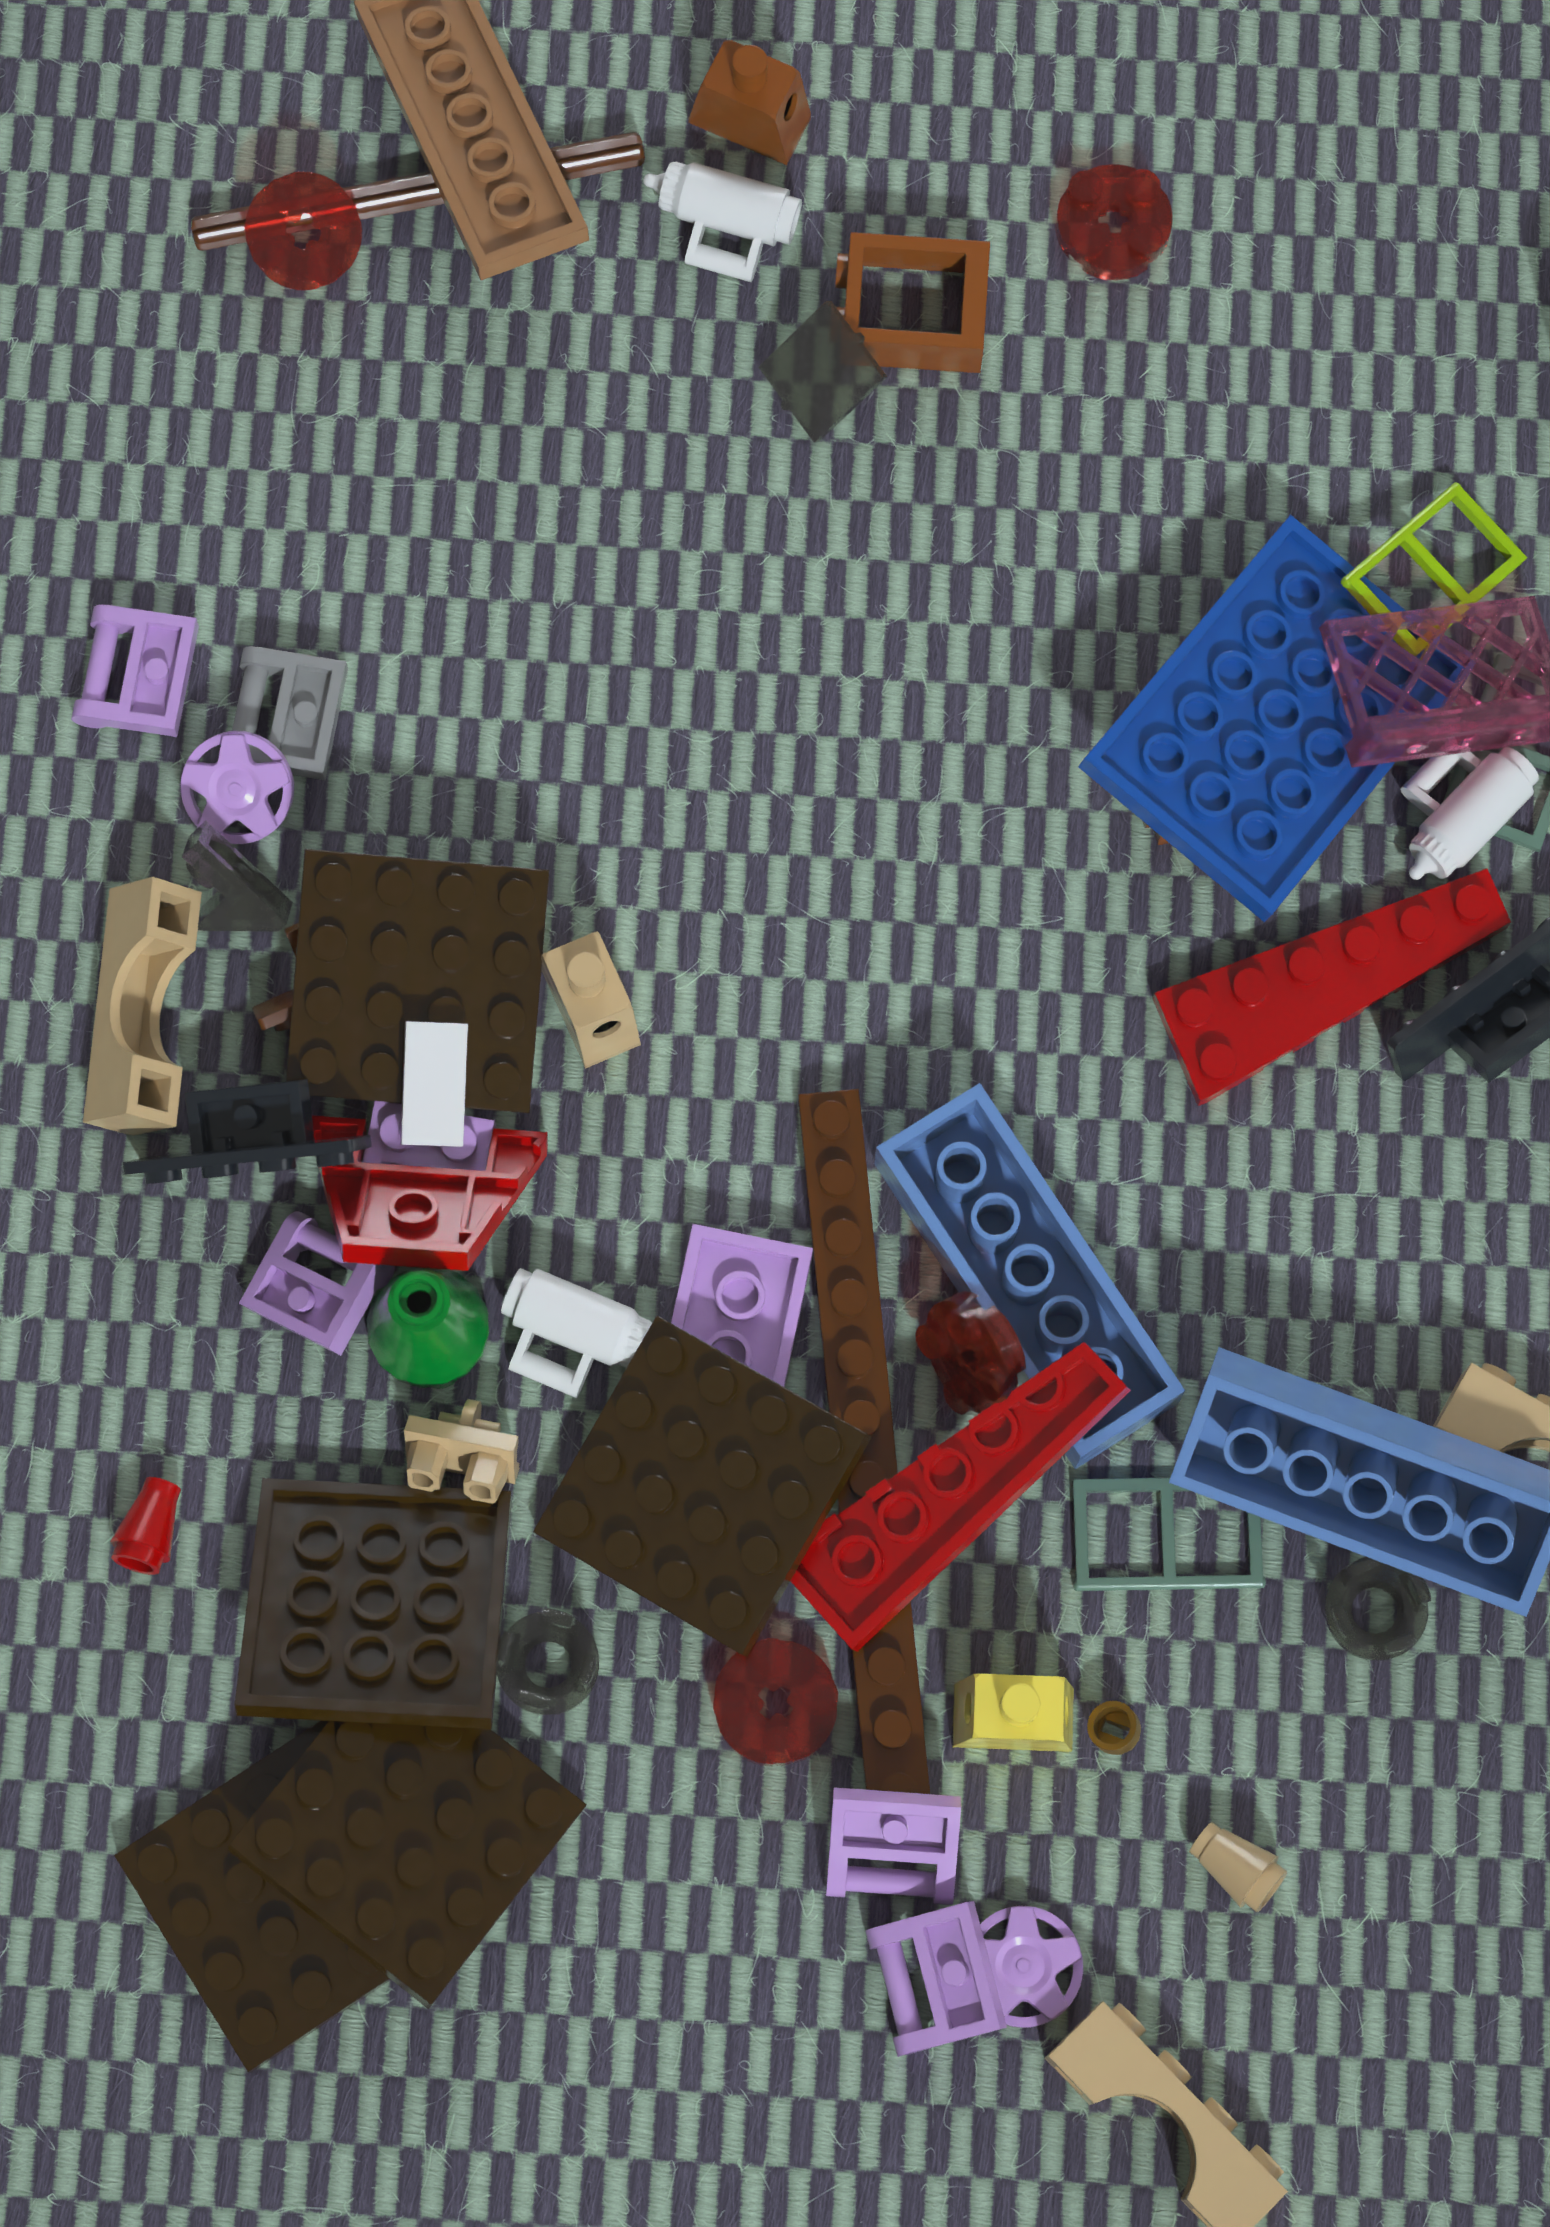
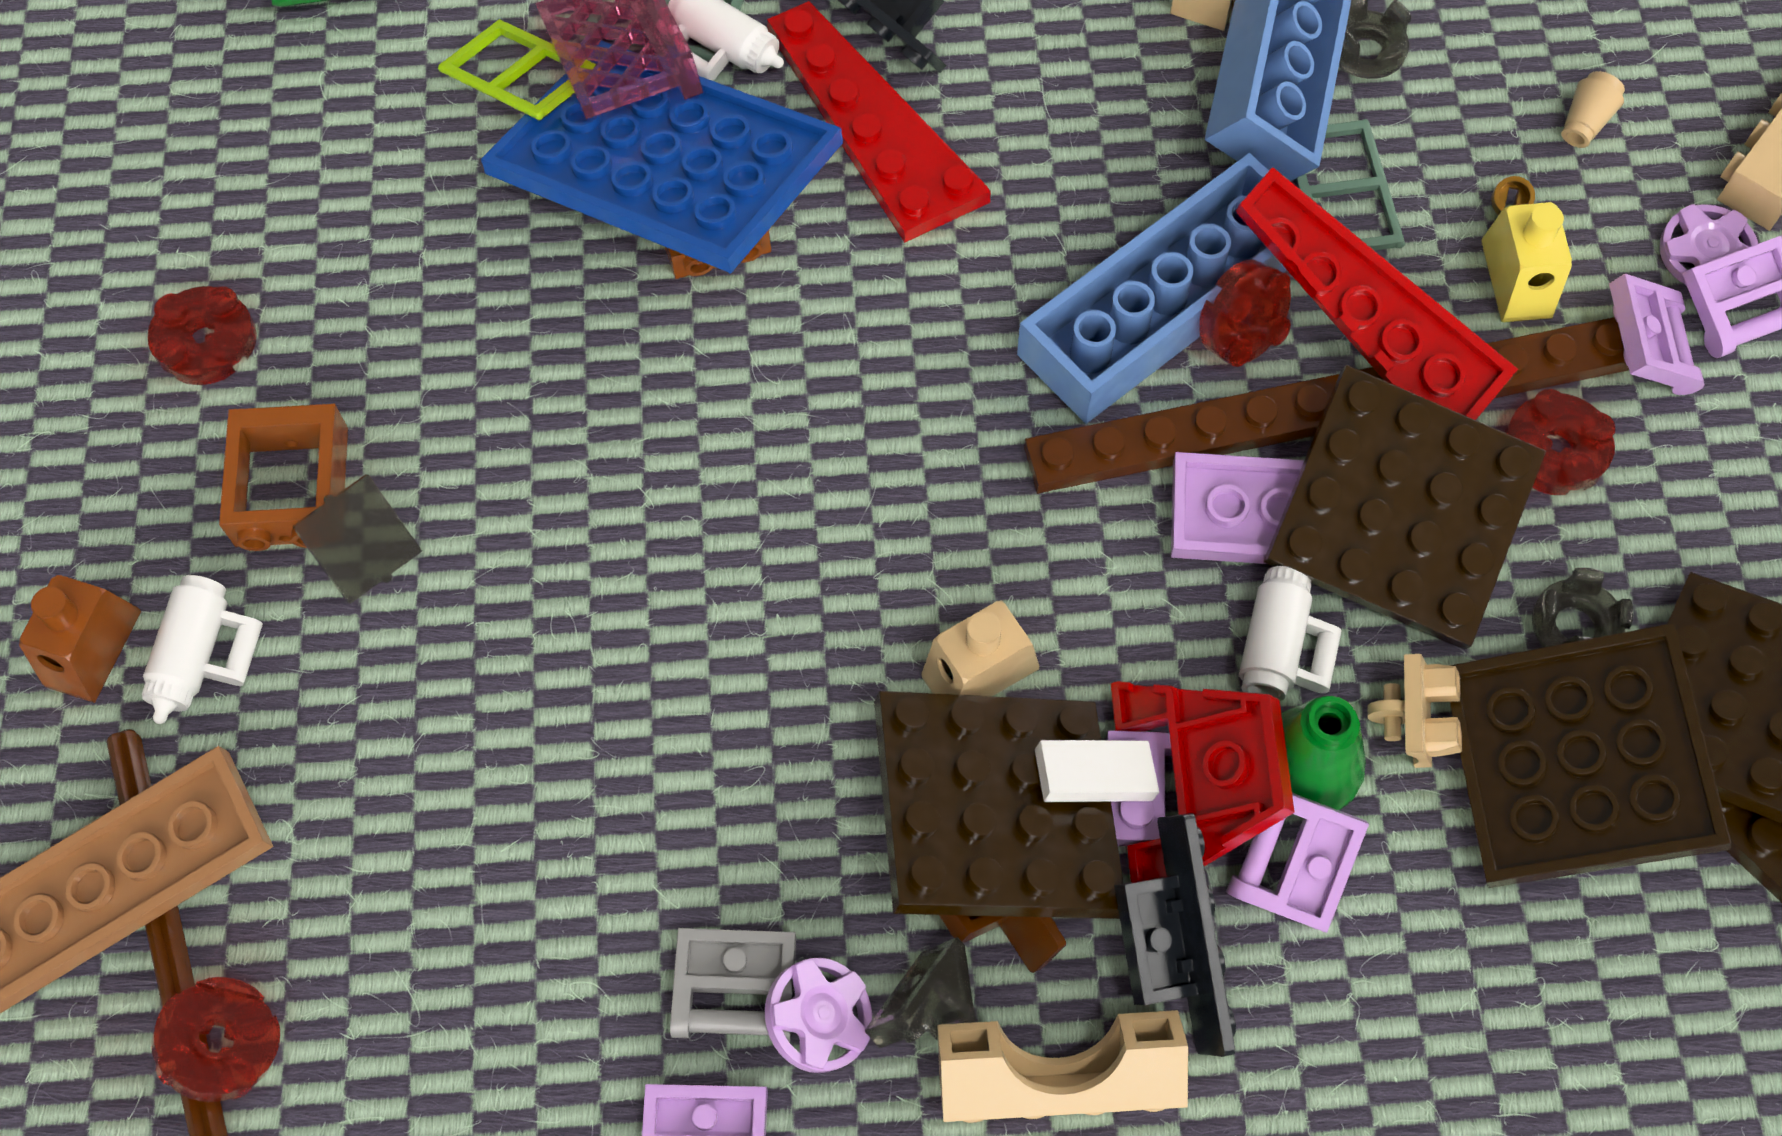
camera: 95 degrees left, 10 degrees down
red cone [110,1477,181,1575] -> none

